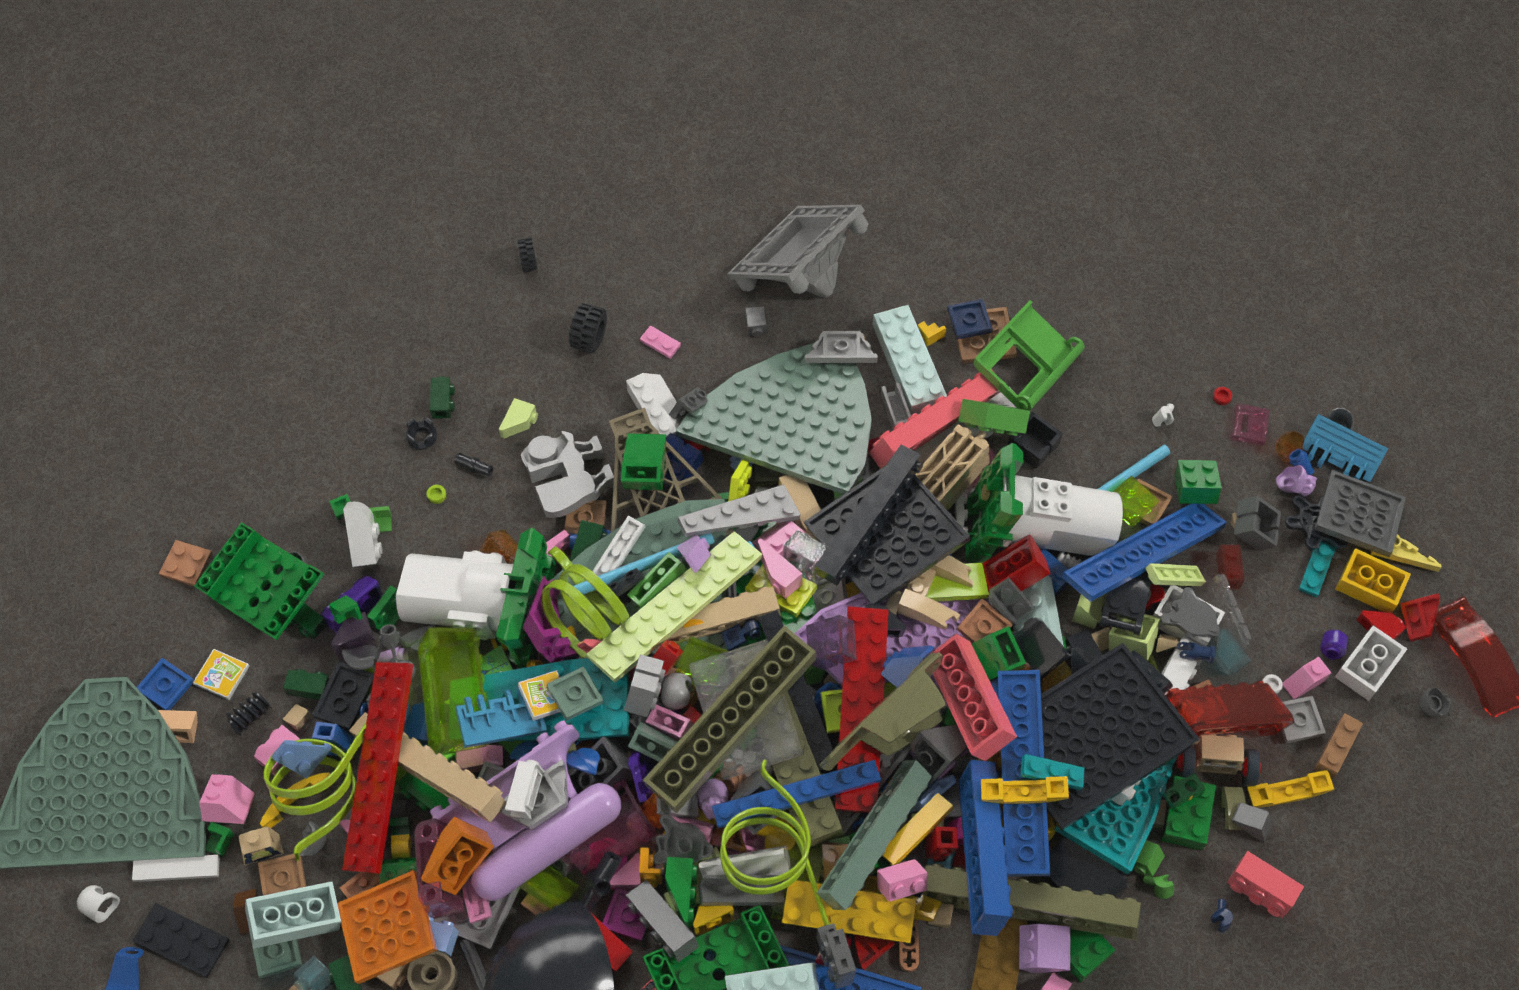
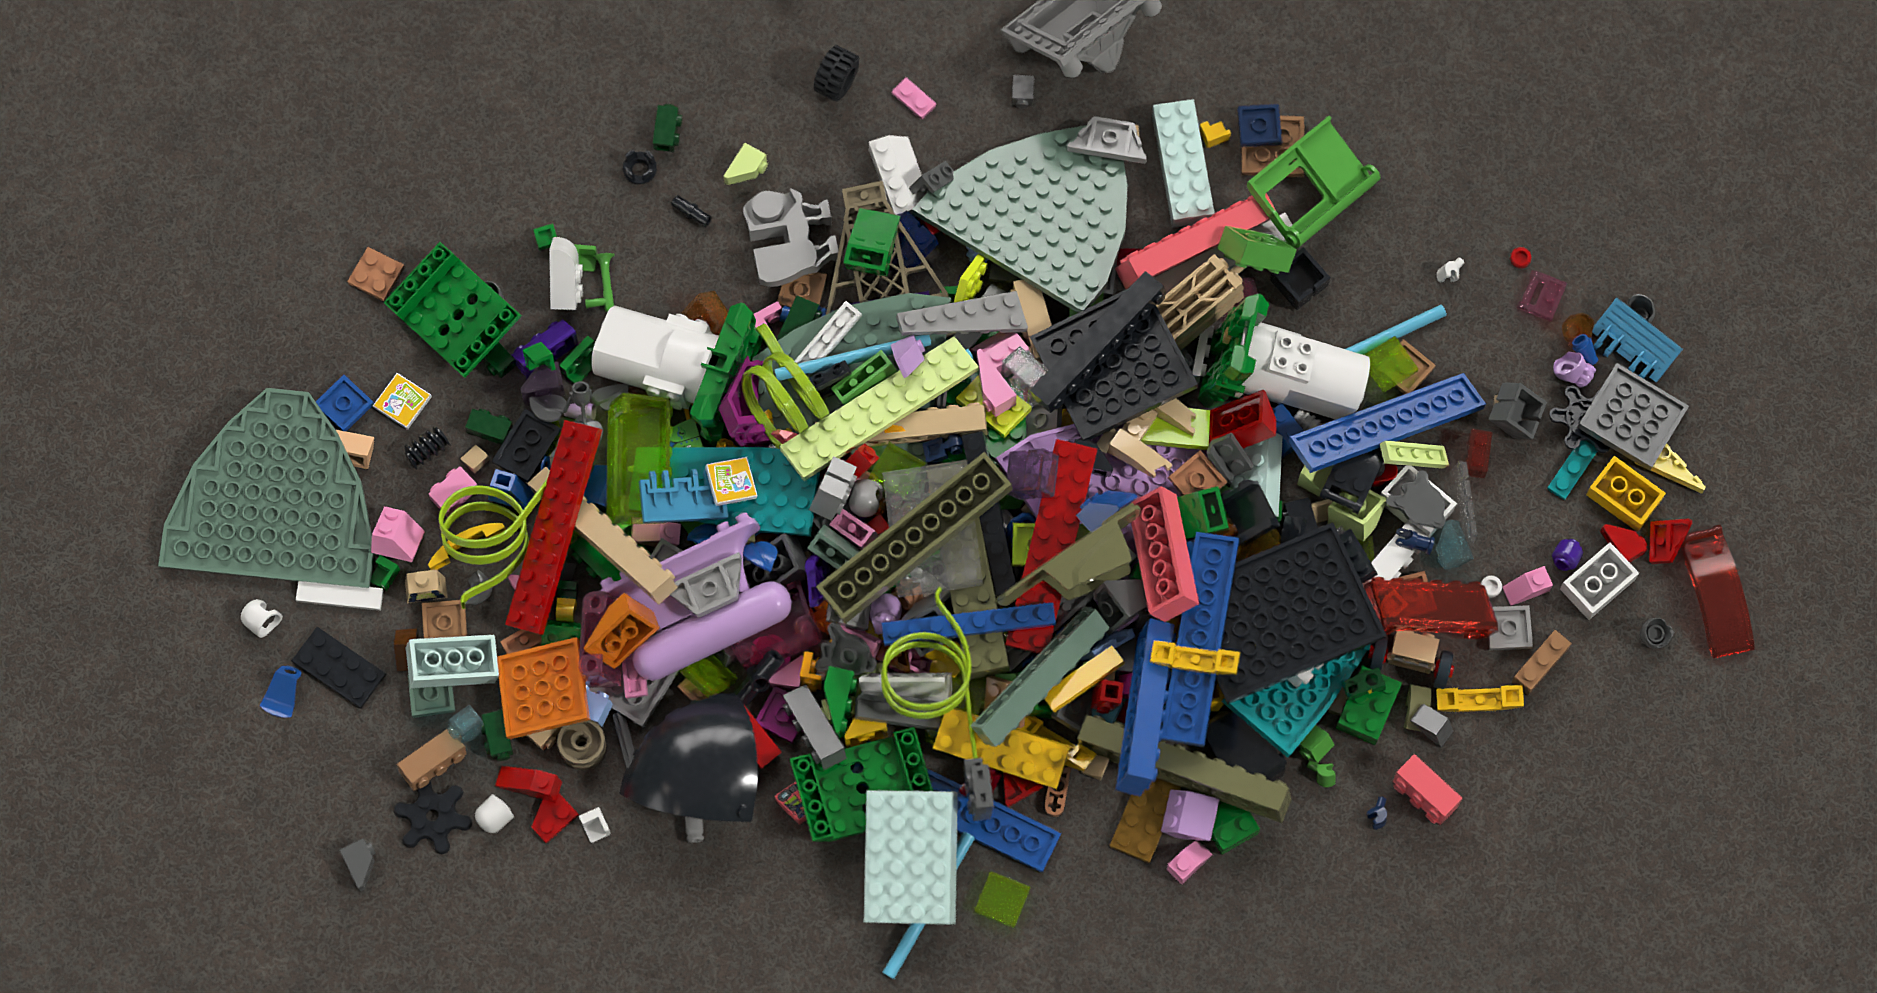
camera: 10 degrees right, 10 degrees up
medium blue wing [272,740,331,778] -> none
lime tile [426,485,446,504] -> none
white window [505,760,545,820] -> none
sand green plate [546,667,603,721] -> none
bright pink brick [877,859,927,902] -> none
light grey window [880,383,911,430] -> none
teal plate [1020,754,1084,790] -> none
tan slope [1156,634,1179,652] -> none
green brick [1175,460,1222,504] -> none
none -> bright green piece [585,253,614,312]

